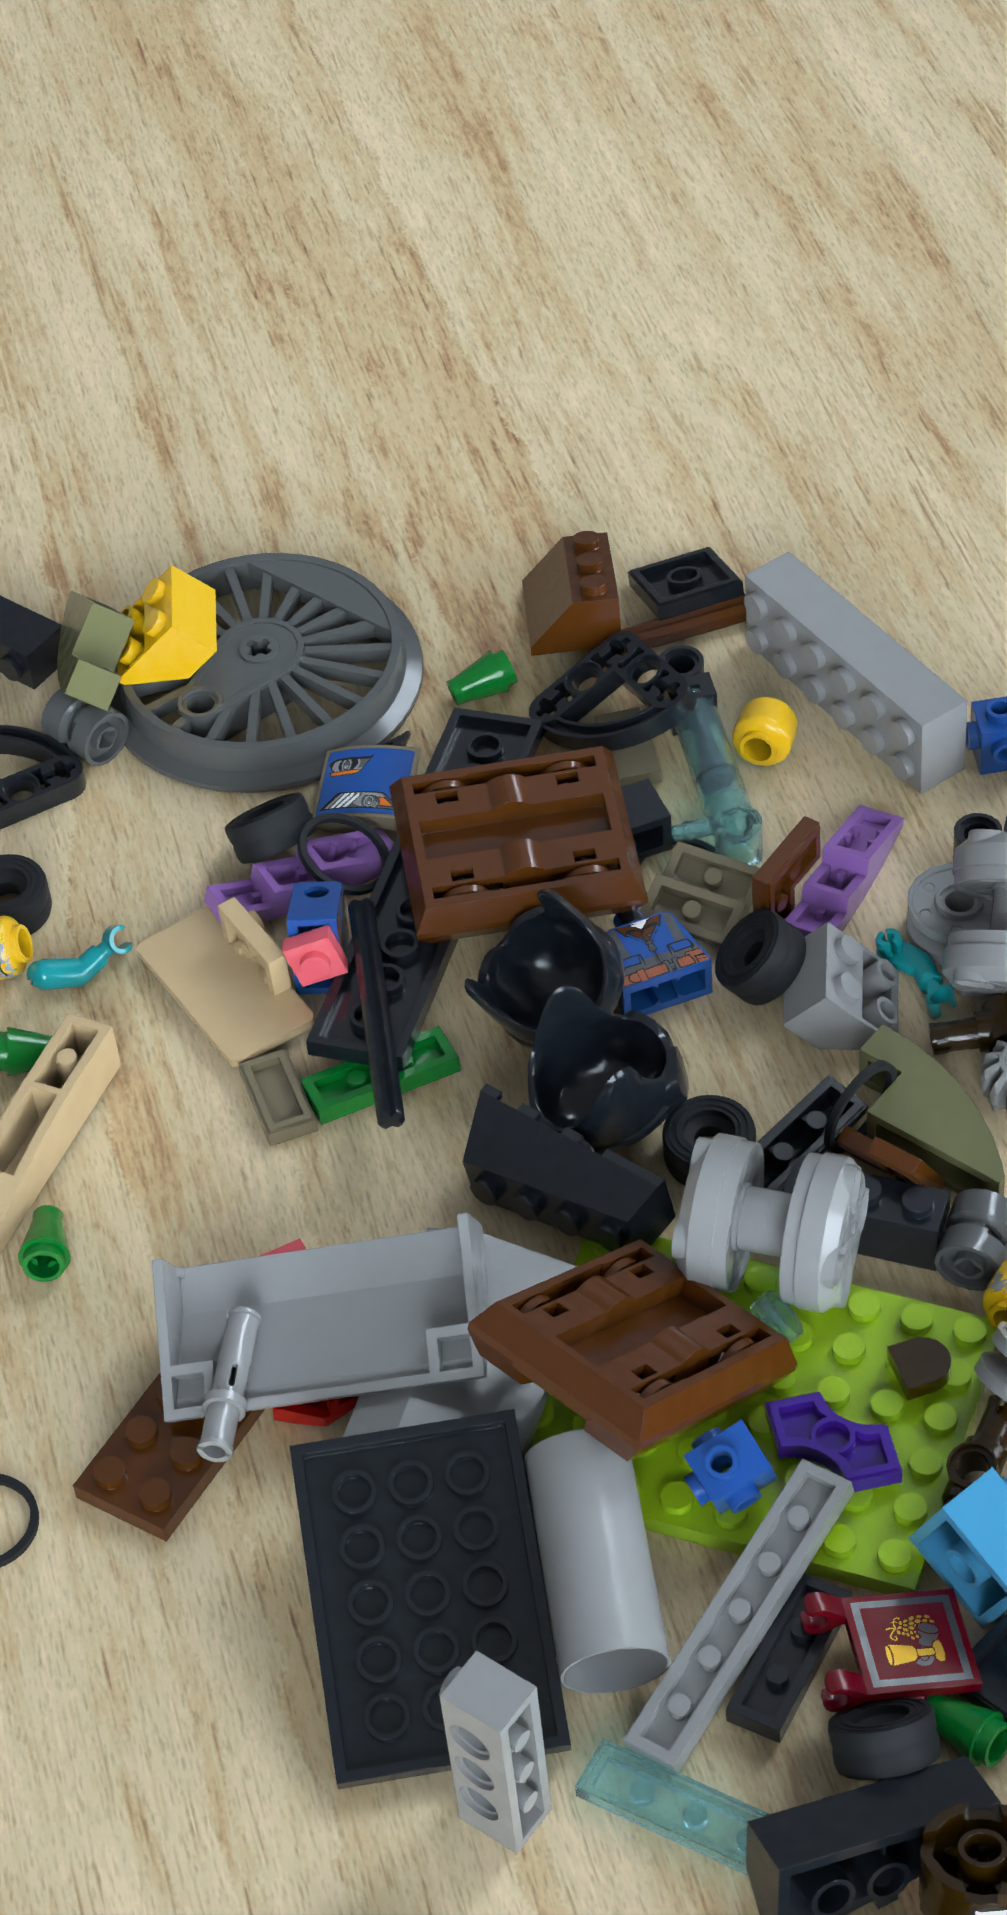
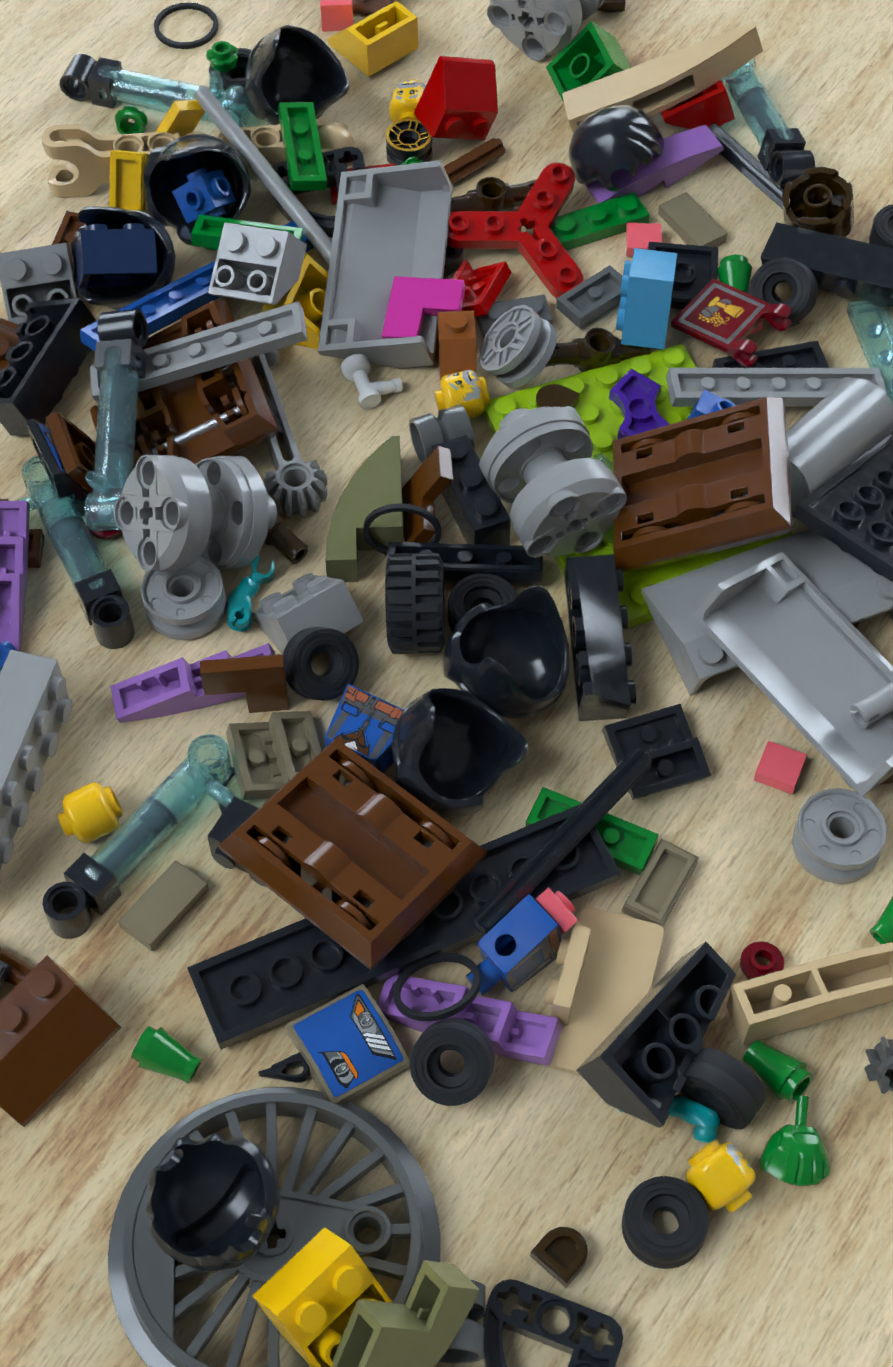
camera: 135 degrees left, 10 degrees up
black beam [529,631,696,751] -> none
none -> black piece [146,1133,281,1271]
none -> black tyre [385,553,445,654]
none -> dark brown tile [530,1227,588,1288]
none -> black wedge [576,941,737,1128]
none -> black slope [602,704,711,800]
none -> black tyre [681,1048,767,1130]
none -> dark red plate [740,941,784,980]
none -> light grey wheel [792,788,887,884]

